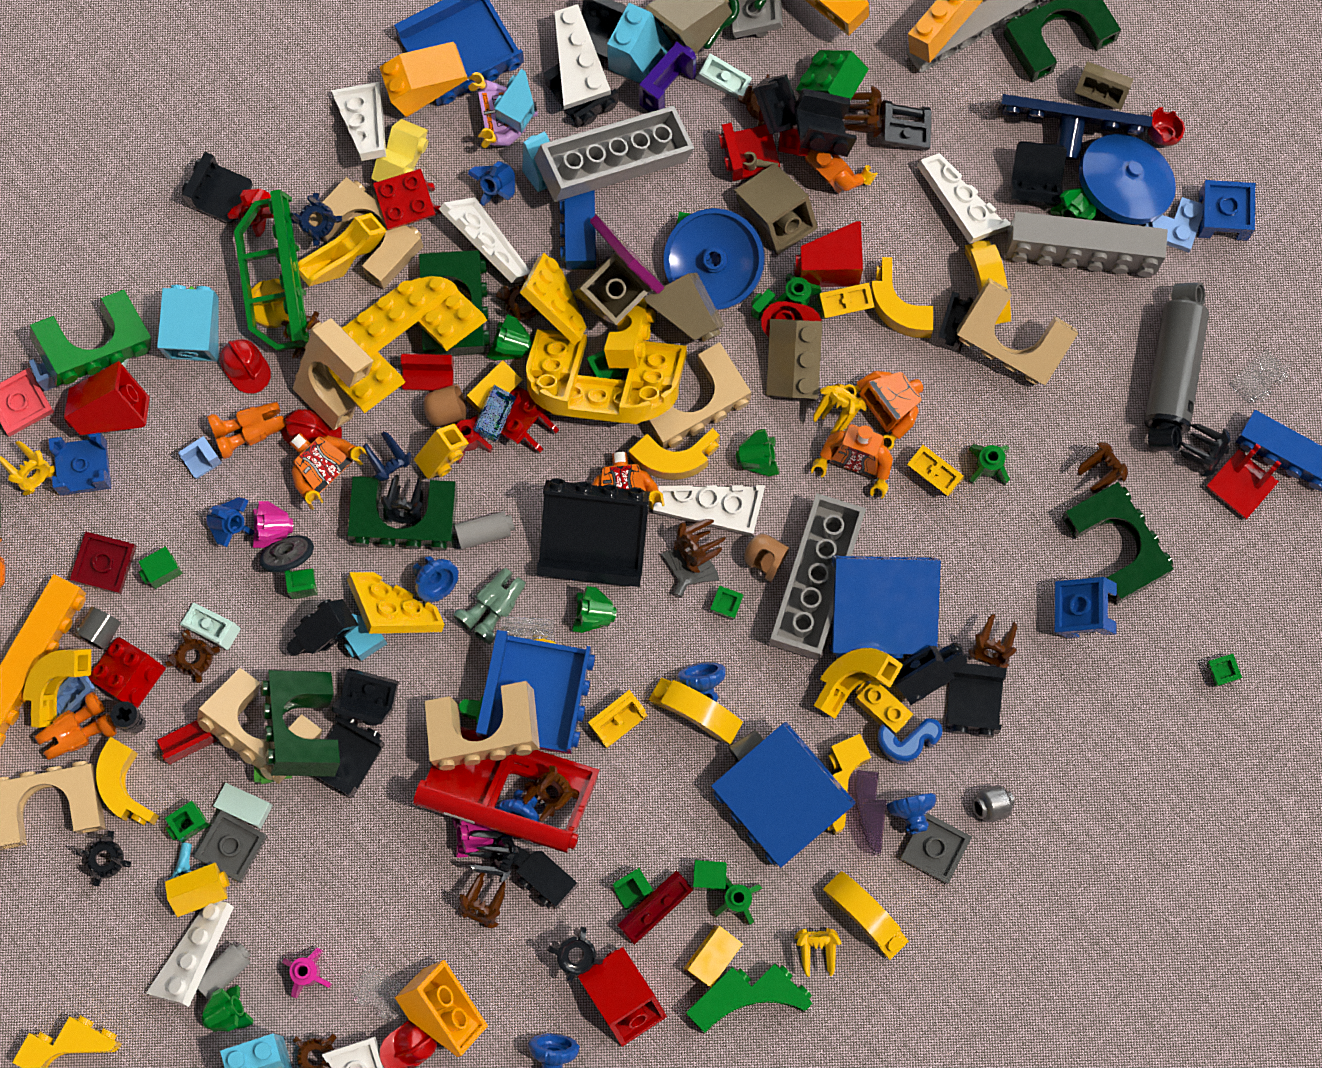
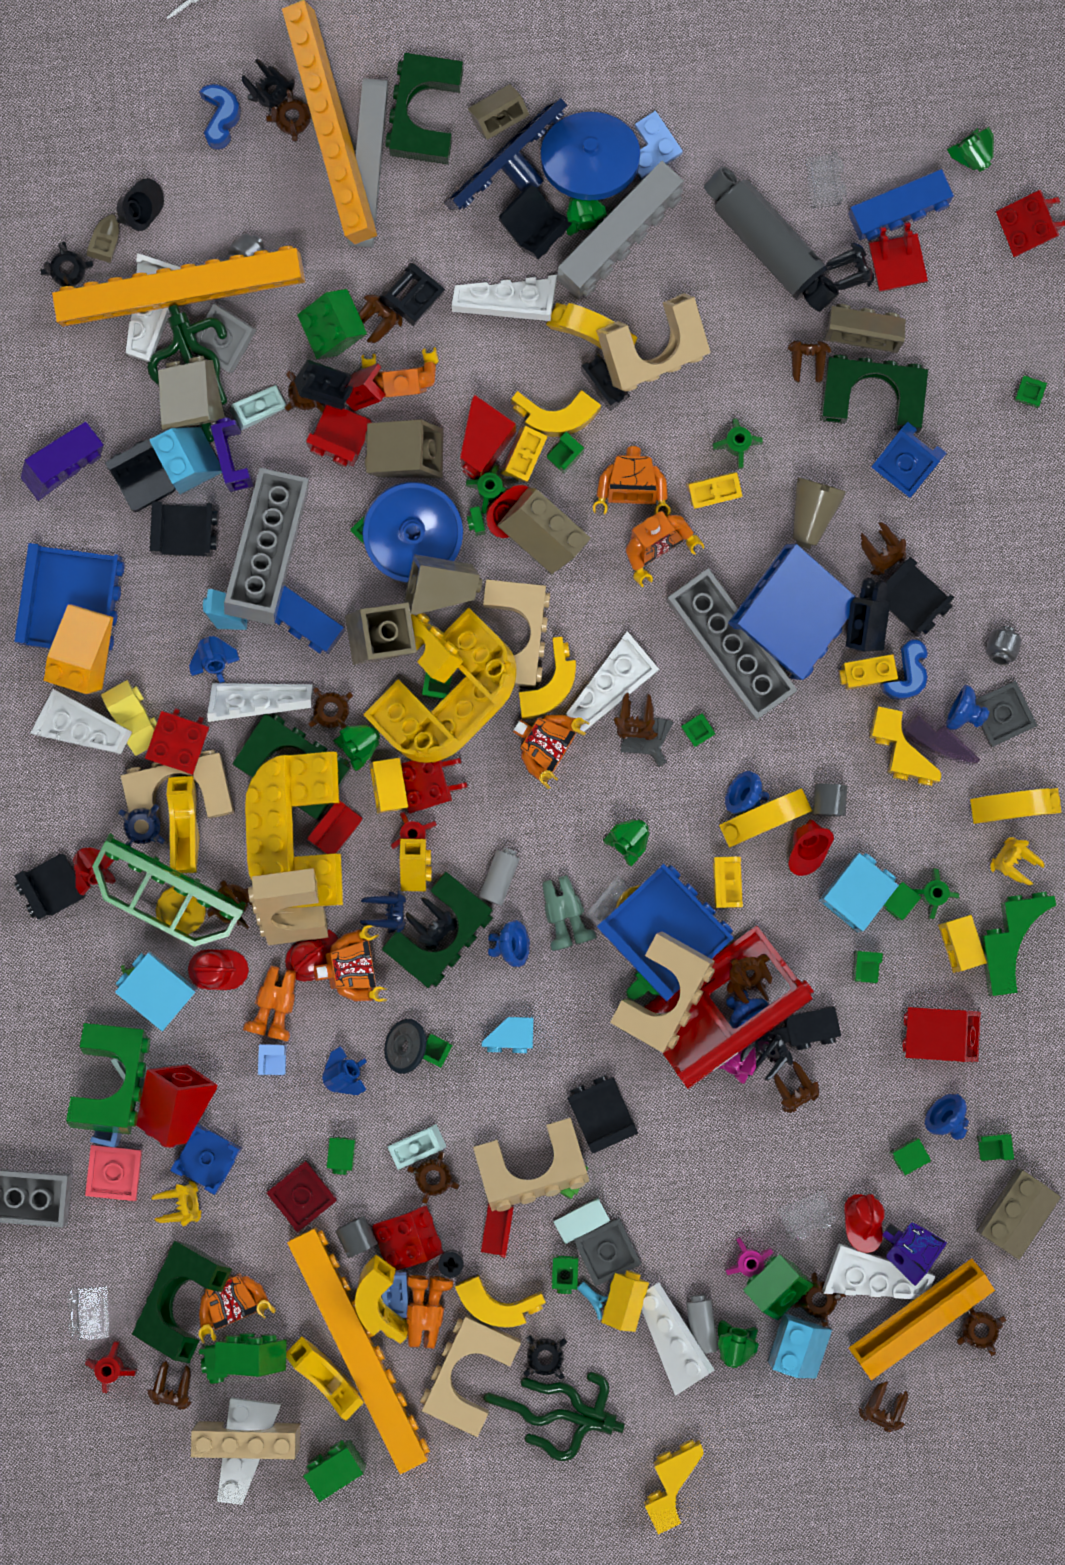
camera: 55 degrees left, 10 degrees up
dark pink brick [253,501,293,548] -> none
dark green arch [261,670,340,777] -> none
black hinge [286,599,358,656] -> none
black bracket [331,668,399,726] -> none
yellow plate [347,572,445,634] -> none
light orange slope [395,960,488,1057] -> none
medium nougat helmet [423,384,467,427] -> none
torso [468,72,538,148] -> none
clear blue tile [473,385,516,442] -> none
medium azure slope [494,69,535,133] -> none
yellow plate [520,253,587,345] -> none
black panel [537,478,650,587] -> none
black piece [547,926,604,983] -> none
white wing [555,4,611,110] -> none
magenta tile [590,215,665,294] -> none
dark red tile [617,870,693,945] -> none
blue panel [711,721,856,868] -> none
green brick [736,429,780,477] -> none
dark tan hand [743,152,778,171] -> none
medium nougat helmet [744,534,790,583] -> none
black panel [794,88,857,157] -> none
yellow piece [813,383,866,434] -> none
yellow arch [814,648,903,719] -> none
red hair [1147,107,1185,146] -> none
blue panel [1198,180,1256,241] -> none
none -> dark green plant [484,1372,625,1462]
none -> green panel [547,432,585,474]
none -> green brick [743,1254,814,1321]
none -> red piece [788,819,834,876]
none -> dark tan cone [793,477,846,549]
none -> medium azure slope [819,853,899,932]
none -> dark tan slope [824,304,906,353]
none -> green panel [890,1137,931,1176]

